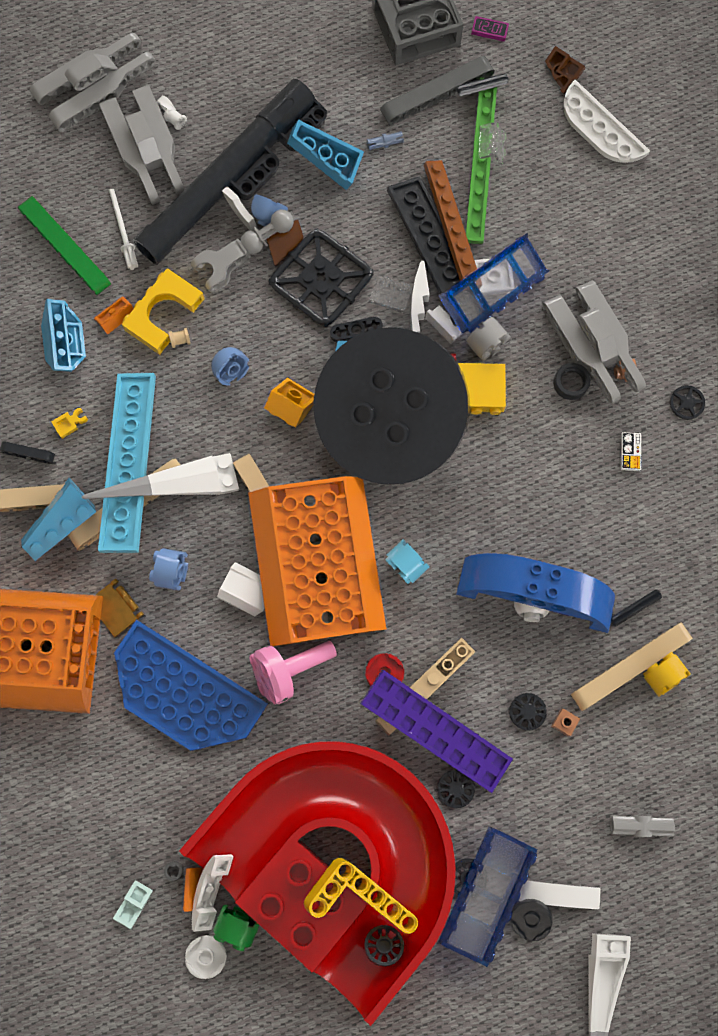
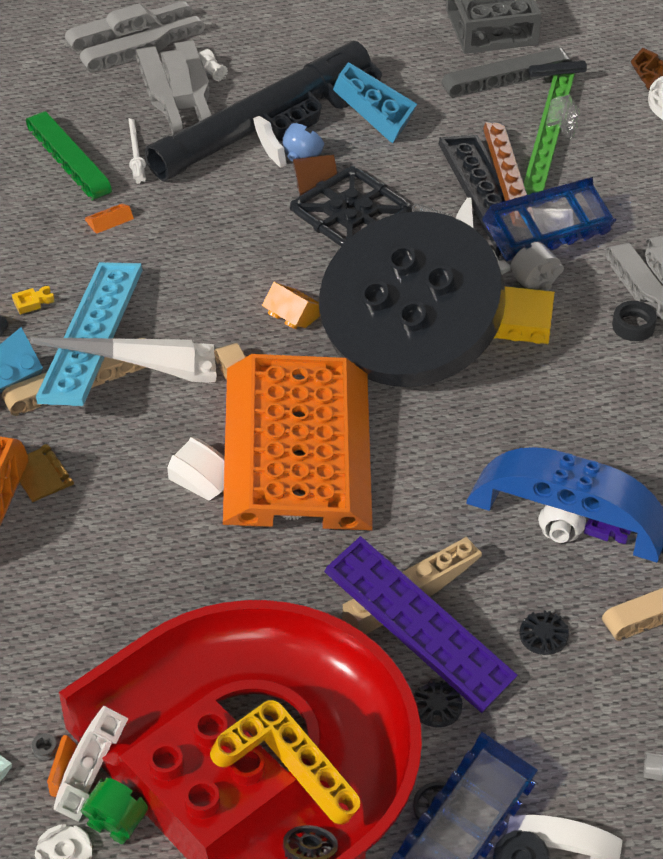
camera: 10 degrees right, 30 degrees down
dark azure wedge [41,299,86,372] -> none
blue plate [114,620,268,751] -> none
yellow arch [122,268,204,355] -> none
medium blue brick [149,548,188,590] -> none
tan bush [169,328,191,348] -> none
light grey piece [191,209,294,293] -> none
medium blue cylinder [211,347,249,386] -> none
bright pink piece [249,641,337,705] -> none
sand blue pin [367,131,404,151] -> none
medium azure brick [385,539,429,584] -> none
tile [471,16,509,42] -> none
nougat plate [551,709,580,737] -> none

